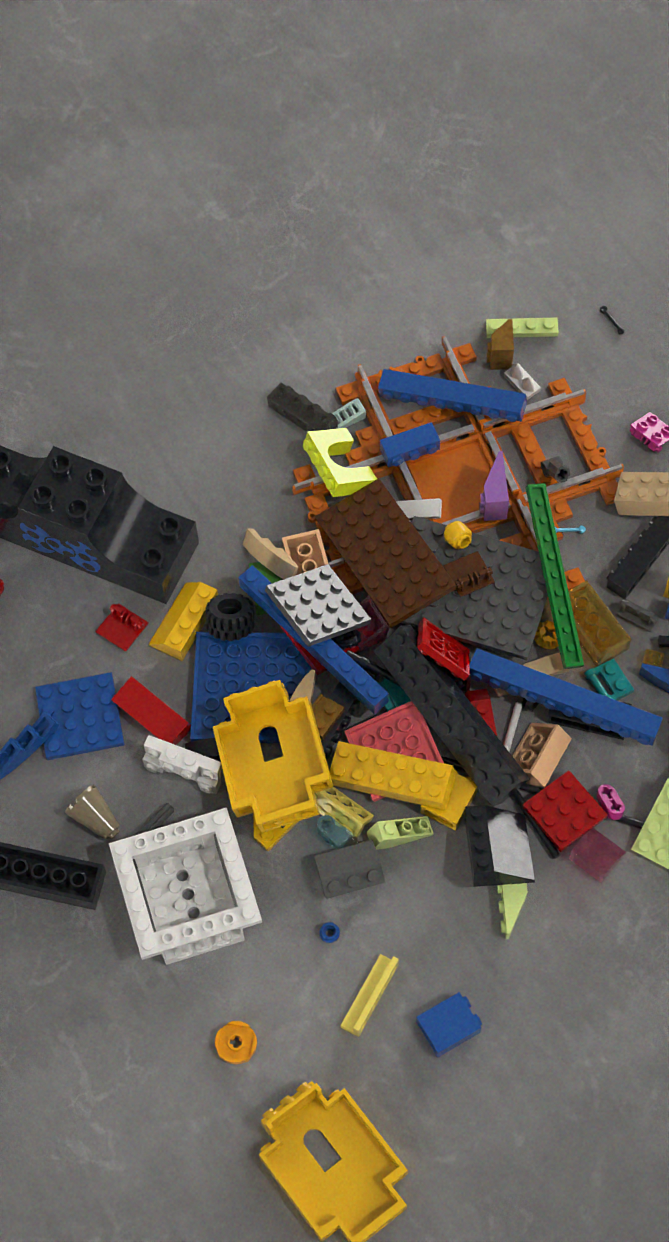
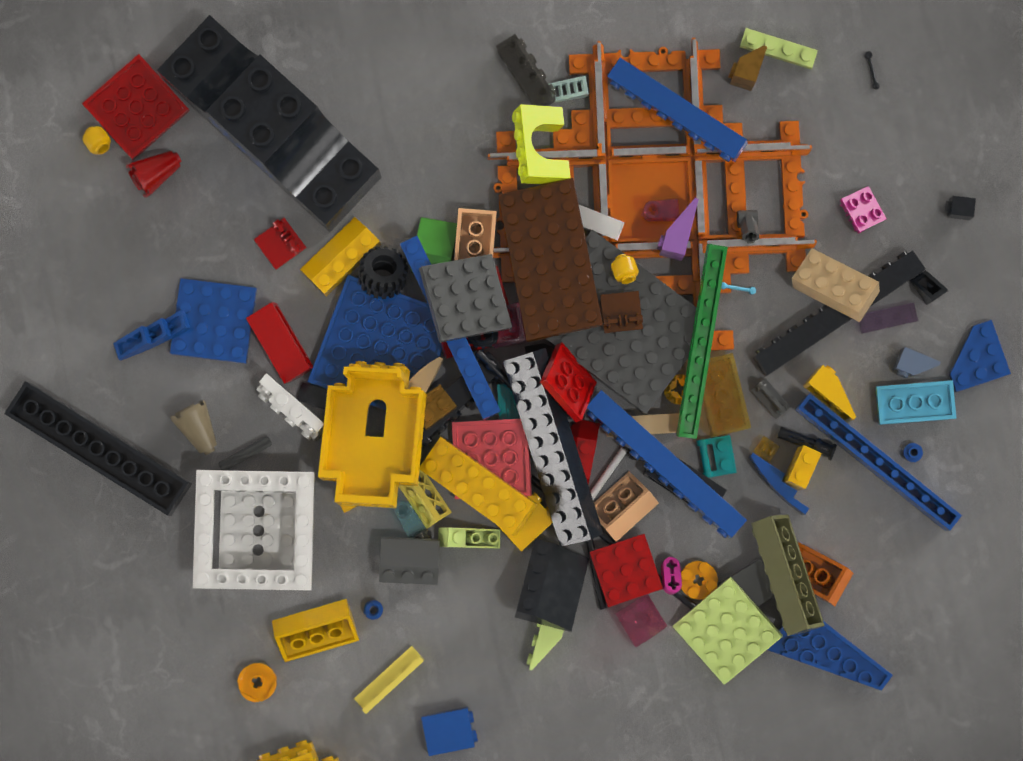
camera: 15 degrees right, 20 degrees up
tan slope [242,529,298,579] -> none
blue brick [380,422,440,467] -> none
white tile [504,363,541,400] -> none
none -> yellow slope [272,599,359,662]
none -> clear pink piece [642,199,680,222]
none -> light orange plate [681,561,718,600]

